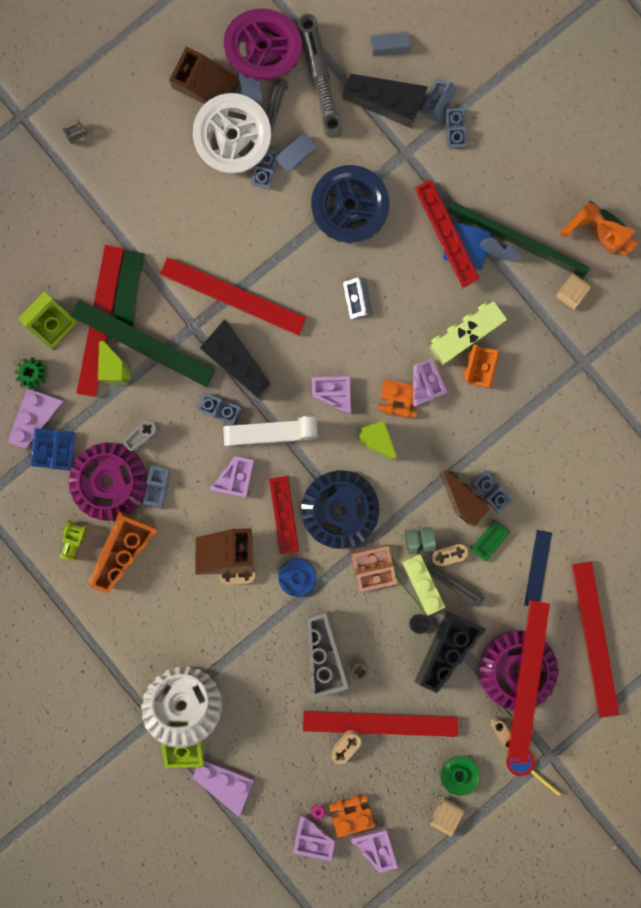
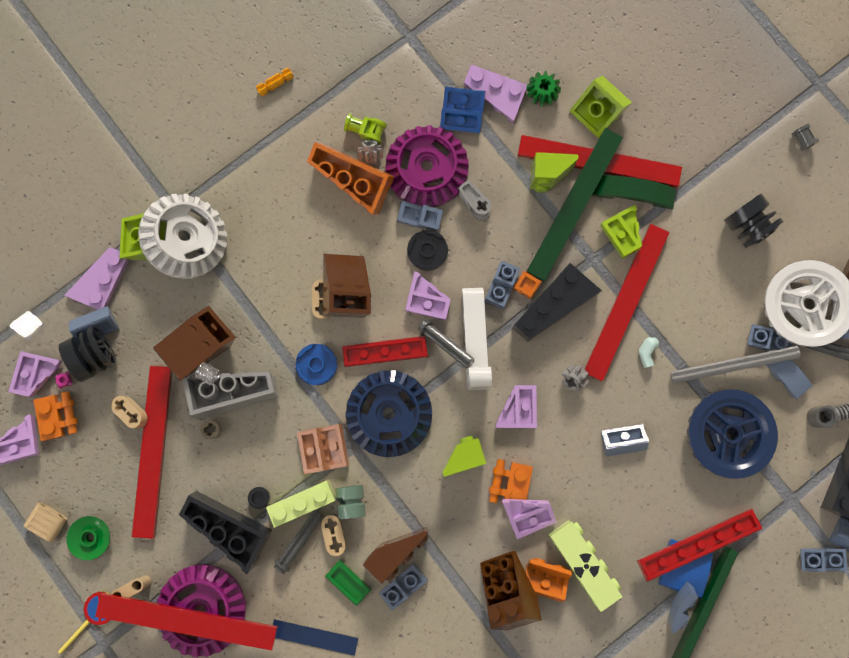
camera: 95 degrees right, 5 degrees down
none -> clear slope [9,311,44,340]
none -> black wheel [59,326,117,382]
none -> sand blue slope [69,306,119,339]
none -> reddish brown slope [153,306,236,381]
none -> clear hose [195,362,219,385]
none -> light orange axle [256,68,294,96]
none -> light grey gear [358,140,383,166]
none -> black tile [407,229,448,271]
none -> dark grey axle [418,320,475,368]
none -> reddish brown slope [480,551,542,631]
none -> orange tile [513,271,542,300]
none -> light grey gear [562,364,589,391]
none -> lime wing [600,204,642,259]
none -> light aqua arm [639,337,659,368]
none -> light grey axle [671,346,801,383]
none -> black wheel [724,193,783,248]

